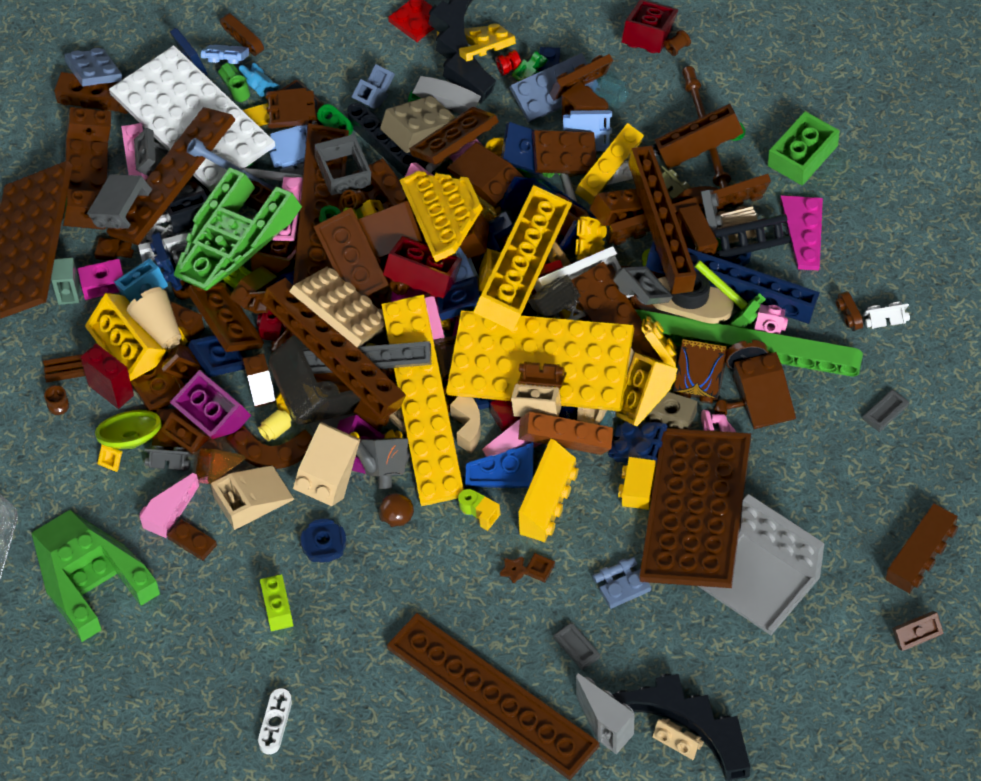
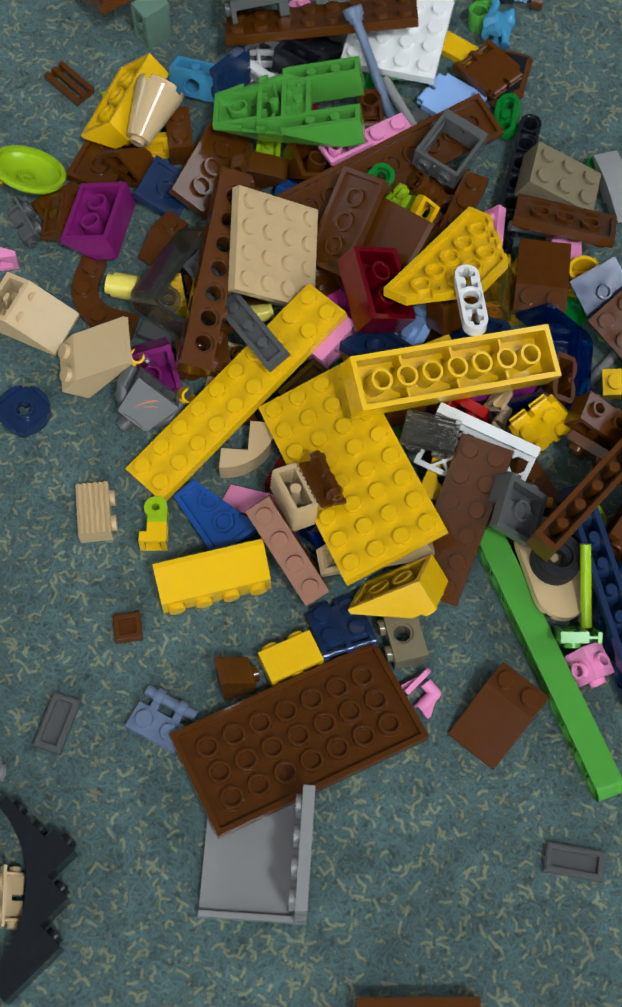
camera: 50 degrees right, 10 degrees up
reddish brown wheel [44,385,69,415] -> none
dark pink brick [78,259,123,300] -> none
dark red brick [80,343,134,409] -> none
reddish brown plate [94,238,134,261] -> none
clear orange slope [195,448,246,484] -> none
sand blue brick [352,64,395,109] -> none
reddish brown hair [378,493,414,527] -> none
reddish brown plate [500,557,529,583] -> none
yellow plate [642,316,677,367] -> none
reddish brown slope [673,339,727,404] -> none
reddish brown hand [714,400,745,415] -> none
tile [725,340,769,370] -> none
none -> tan brick [75,481,118,543]
none -> reddish brown slope [214,657,260,701]
none -> white beam [454,264,488,336]

